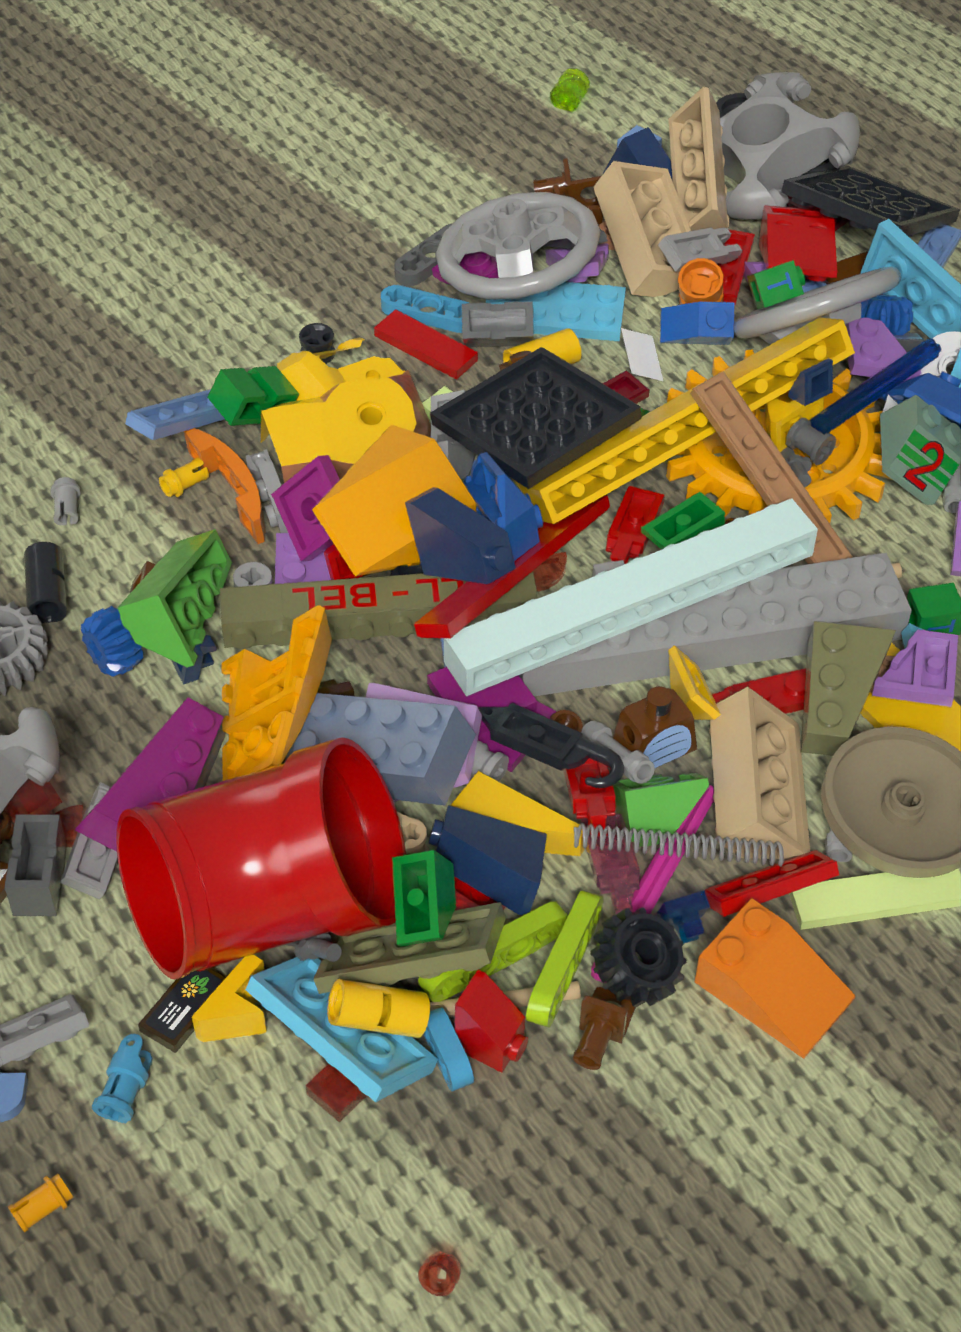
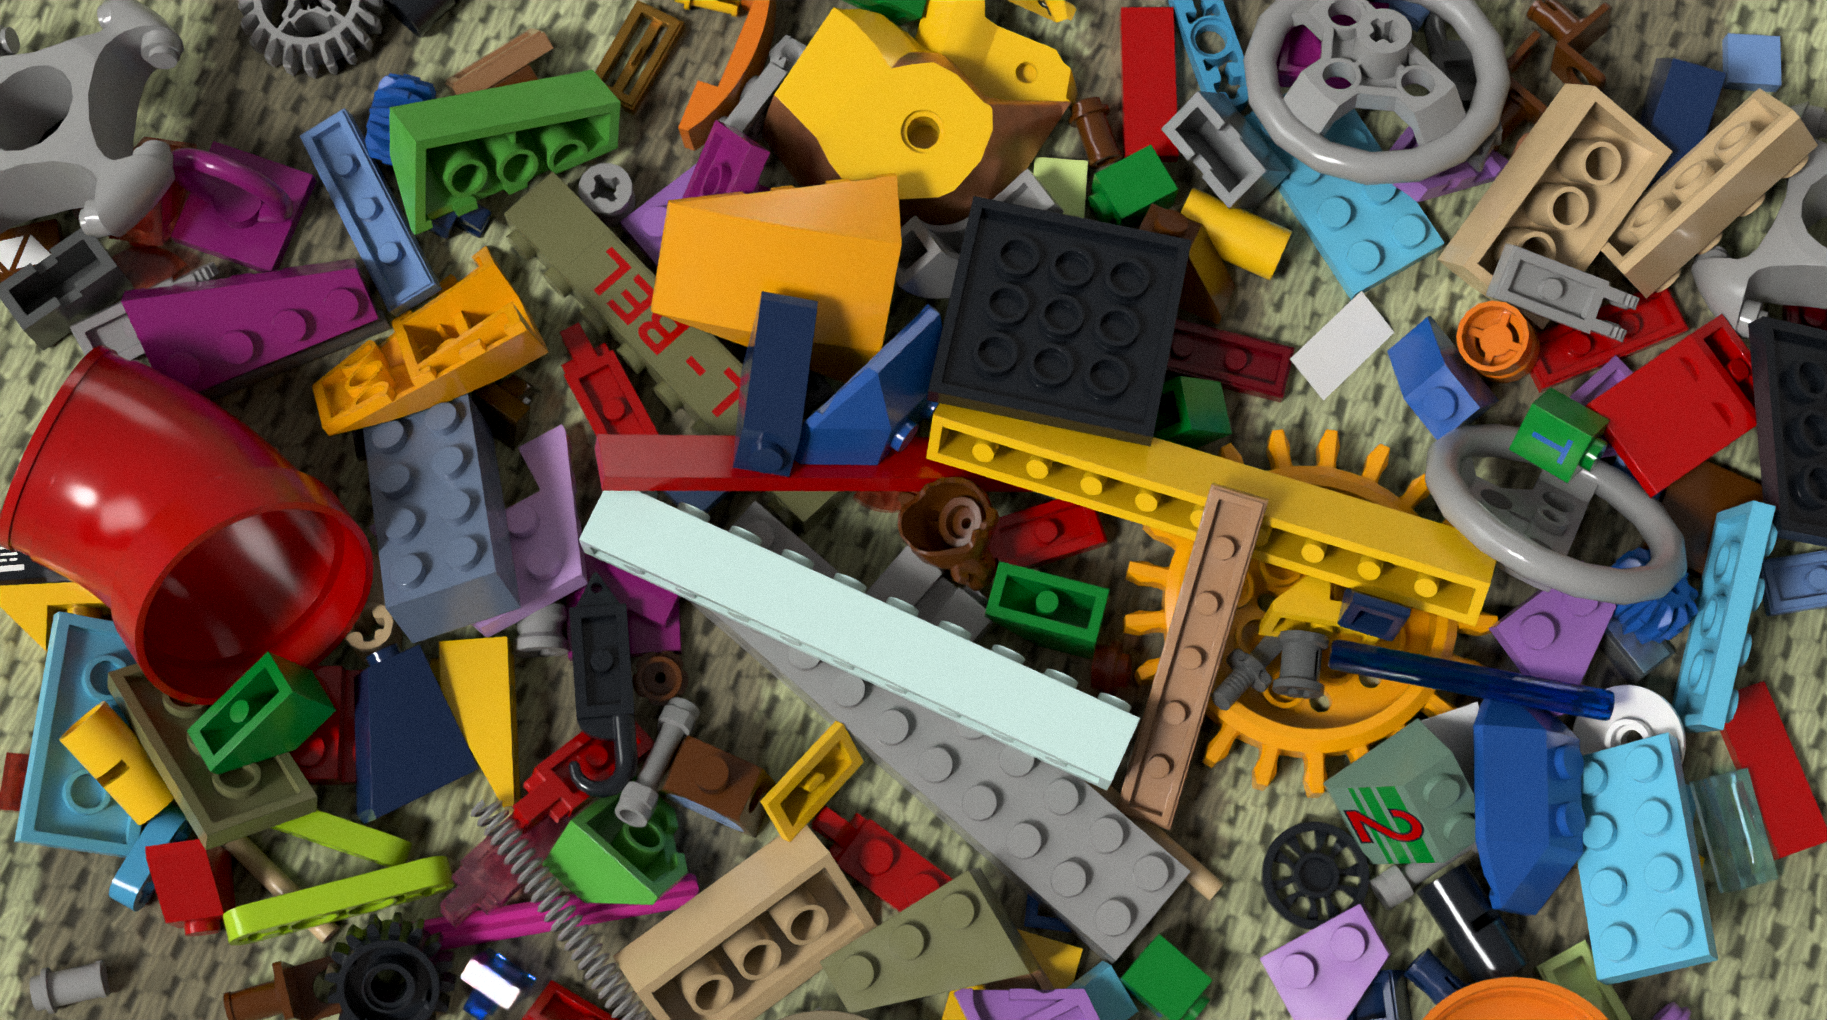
camera: 50 degrees right, 25 degrees up
none -> light grey pin [29,960,110,1014]
none -> magenta tile [171,141,317,273]
none -> medium blue tile [300,108,442,317]
none -> medium nougat tile [444,28,554,96]
none -> red hinge [559,322,659,438]
none -> pearl gold tile [595,0,685,115]
none -> reddish brown hair [898,477,999,592]
none -> reddish brown pin [1069,97,1123,169]
none -> green brick [1088,145,1178,228]
none -> black wheel [1261,822,1369,930]

